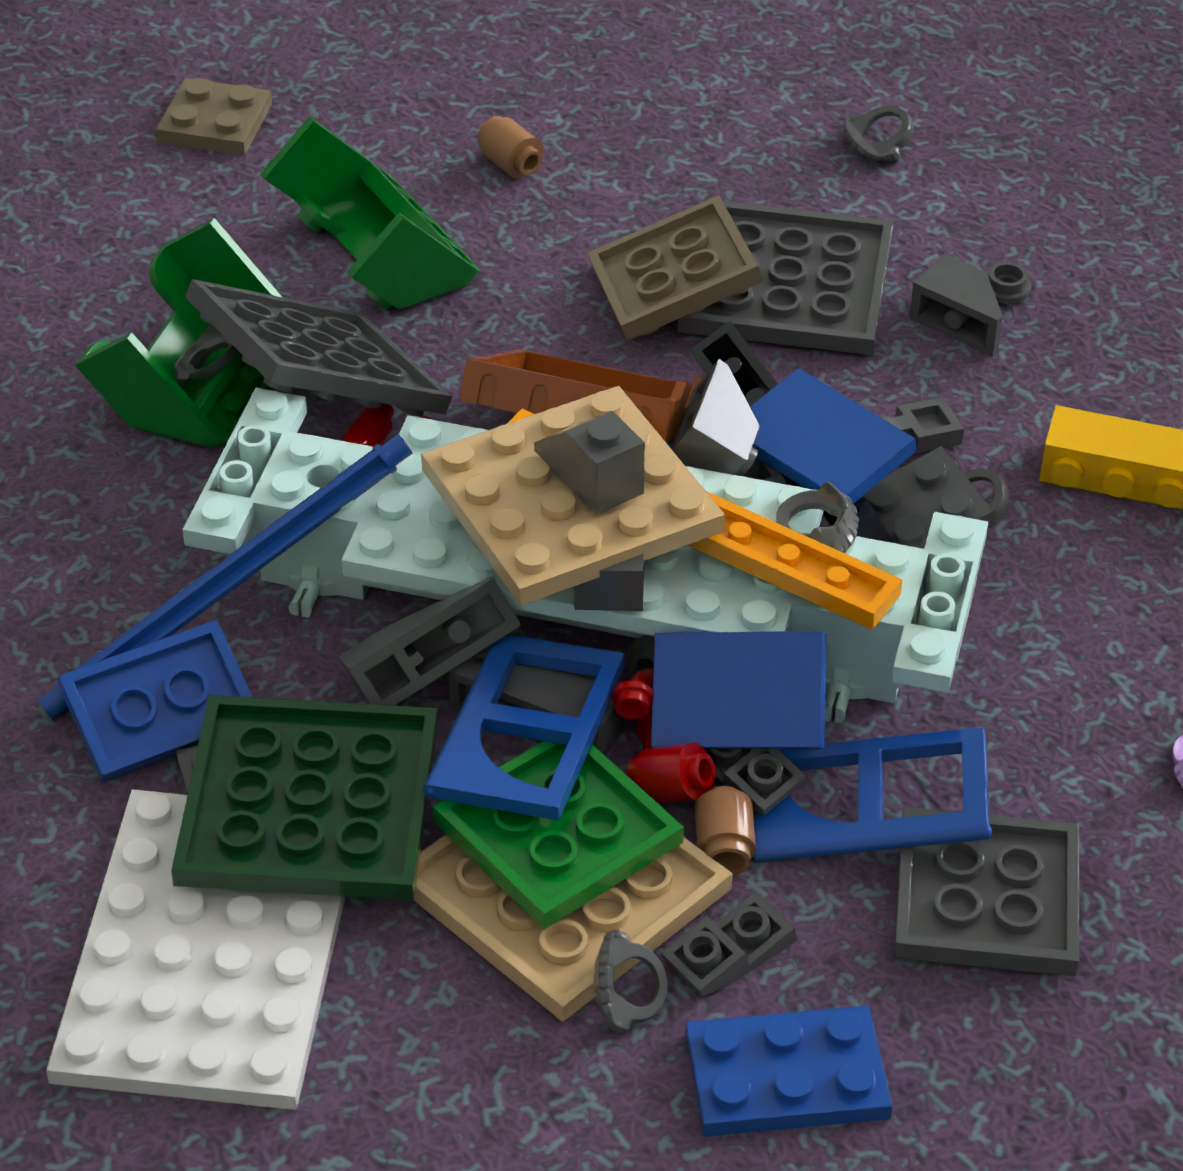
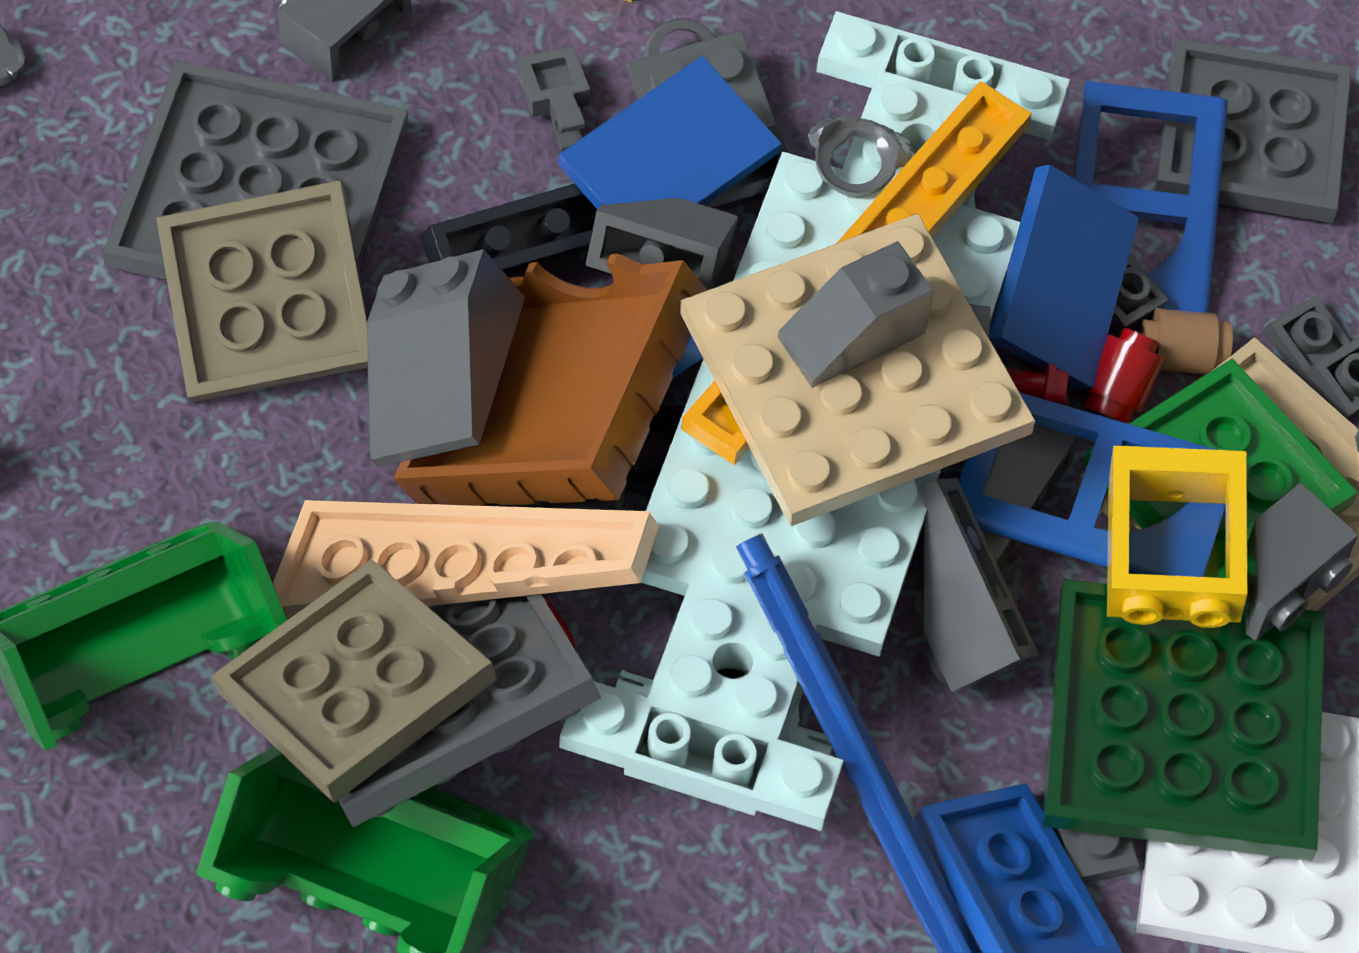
camera: 90 degrees left, 15 degrees up
dark grey piece [174,324,238,388] -> none
none -> dark tan plate [211,559,498,803]
none -> light nougat wing [273,500,659,620]
none -> slope [367,249,525,467]
none -> yellow window [1107,446,1247,628]
none -> dark grey slope [1245,483,1358,642]

